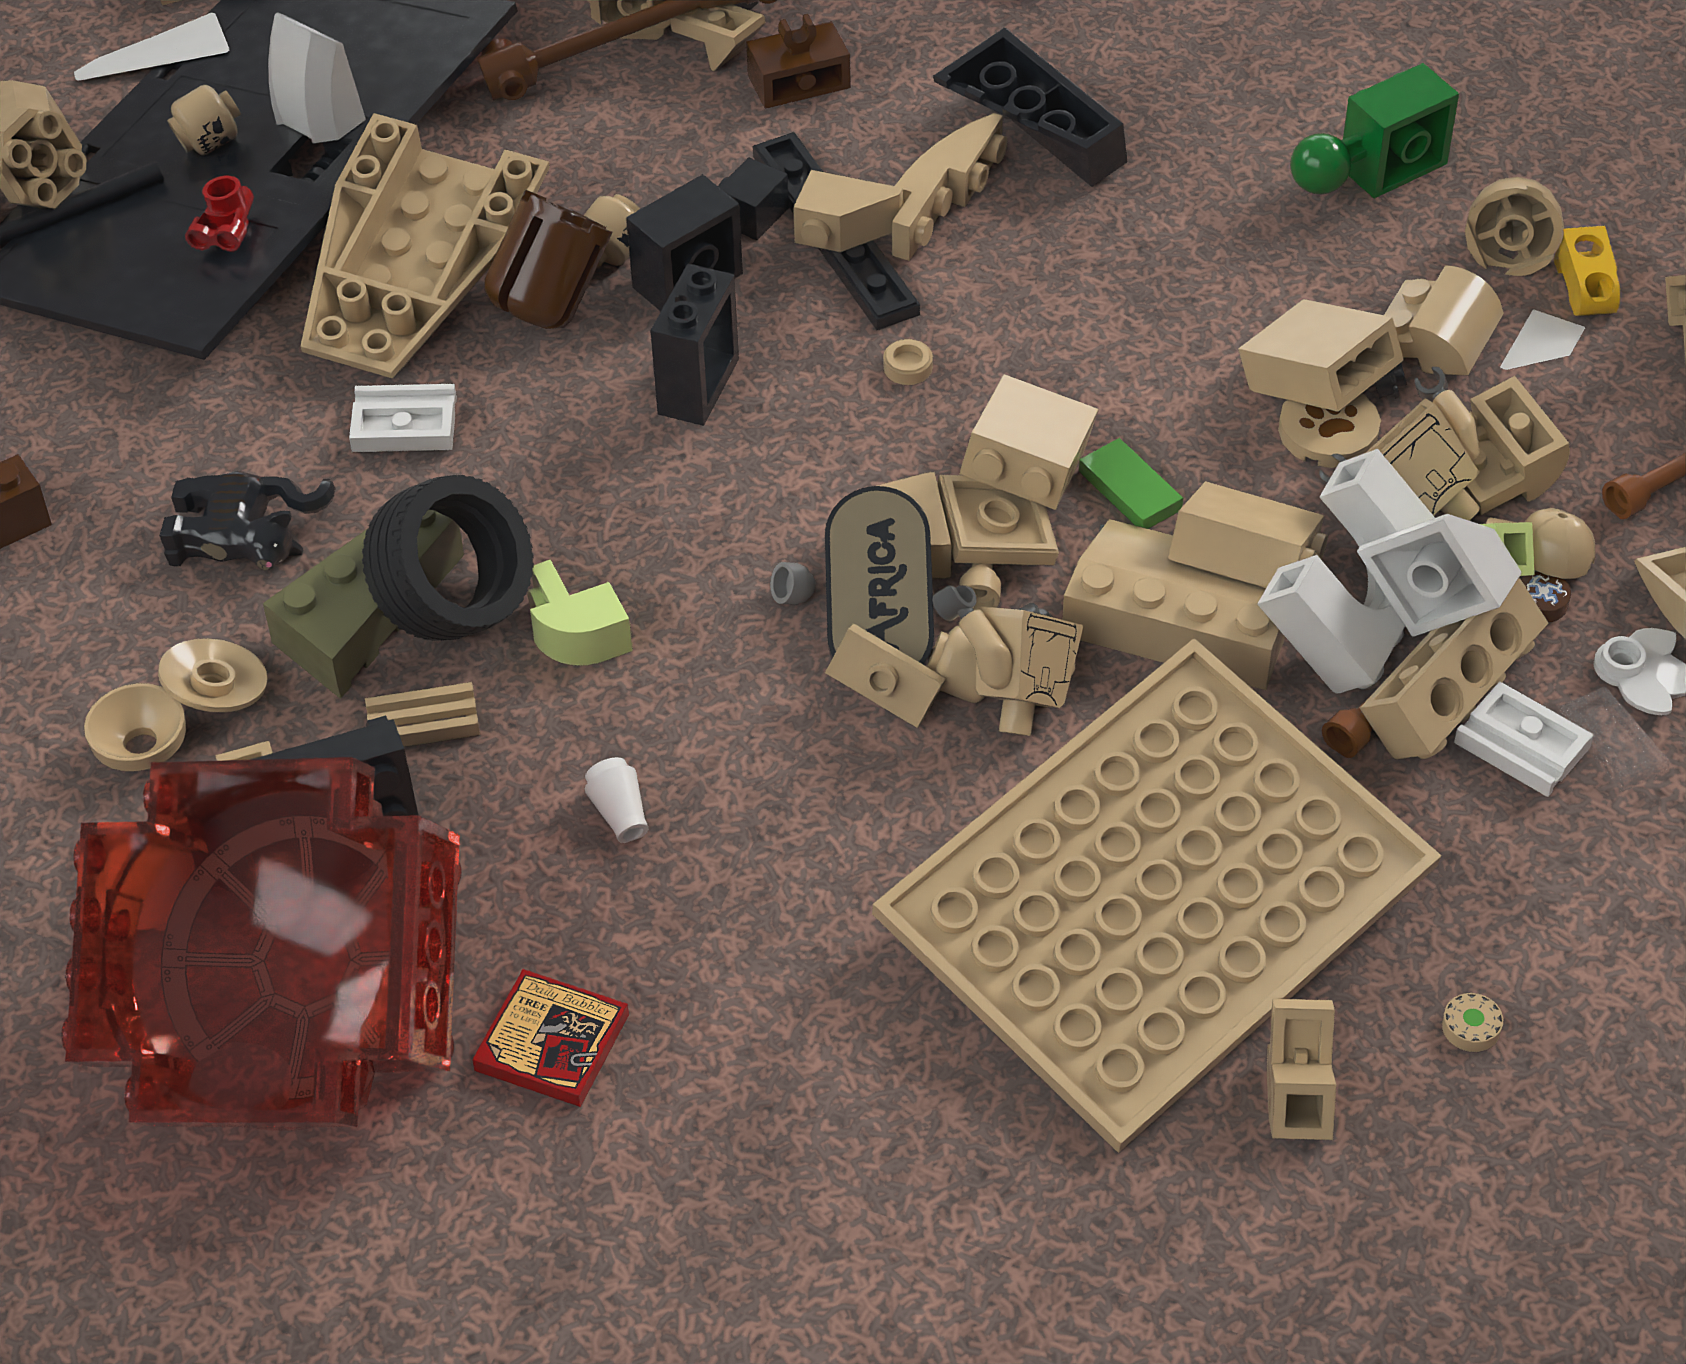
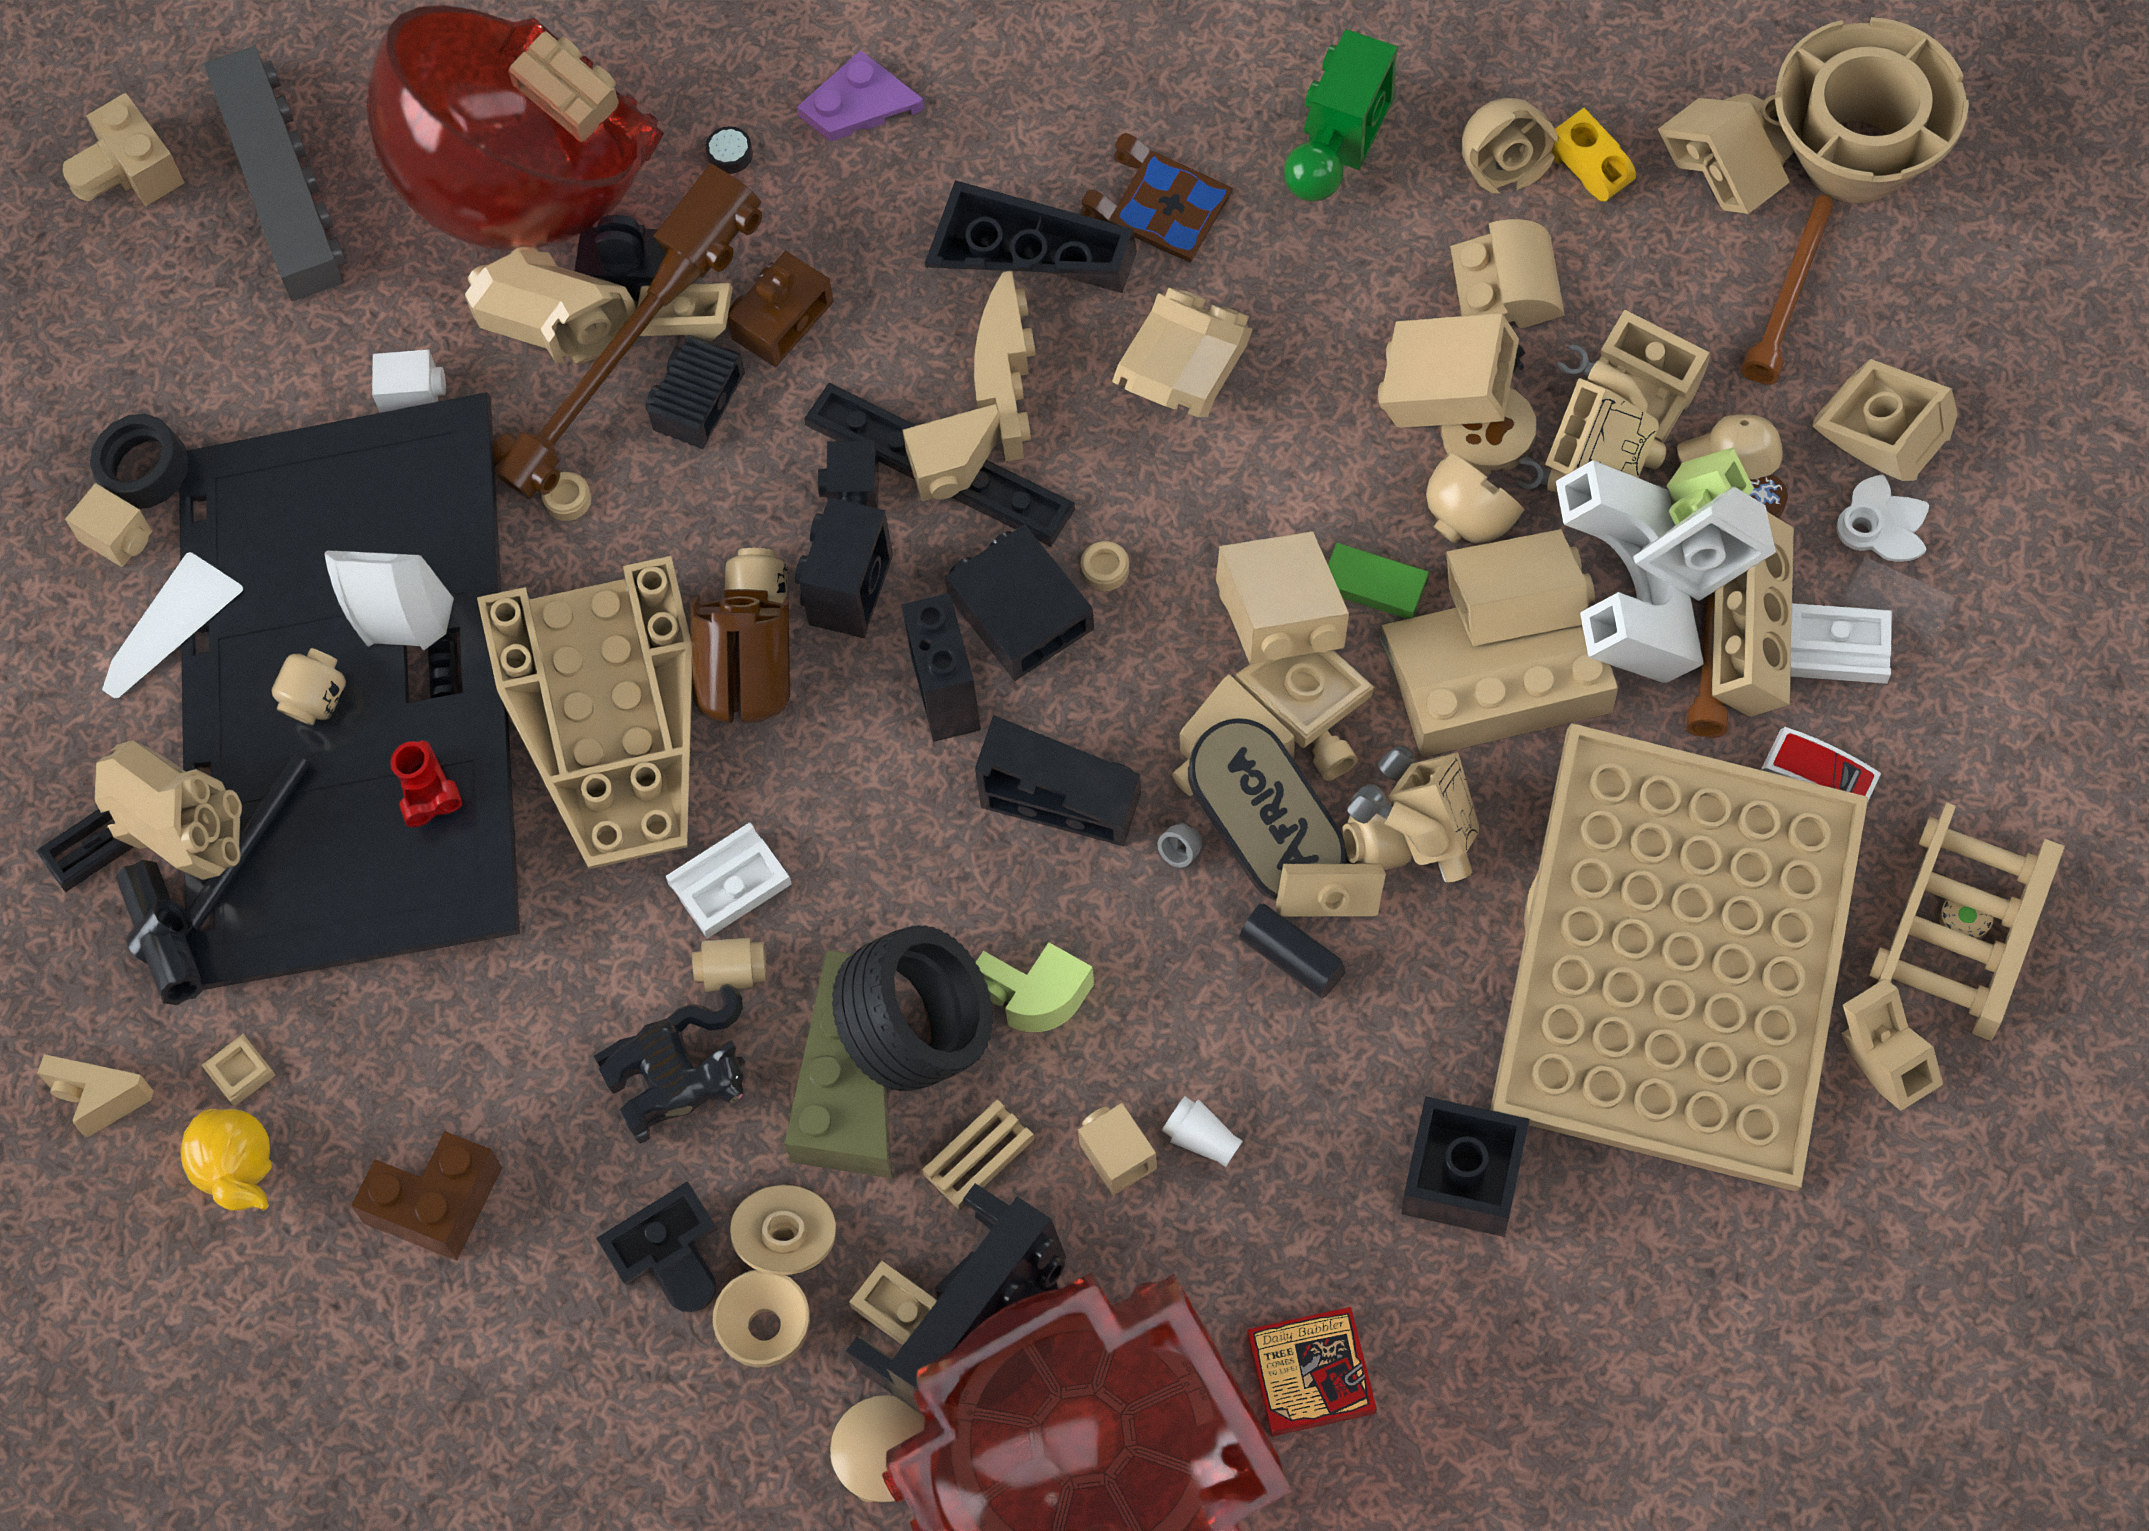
camera: 30 degrees left, 15 degrees up
white sticker [1500,309,1585,370] -> none
none -> tan tile [541,472,591,521]
none -> black brick [596,1181,718,1312]
none -> black brick [646,335,745,449]
none -> tan brick [692,937,767,992]
none -> black brick [945,524,1095,681]
none -> black wedge [975,715,1141,847]
none -> tan brick [1078,1103,1157,1196]
none -> reddish brown flag [1081,133,1233,262]
none -> tan brick [1112,287,1253,417]
none -> black brick [1239,903,1346,999]
none -> black brick [1401,1096,1530,1237]
none -> tan cylinder [1426,453,1525,545]
none -> red slope [1761,727,1881,800]
none -> tan fence [1869,802,2065,1041]

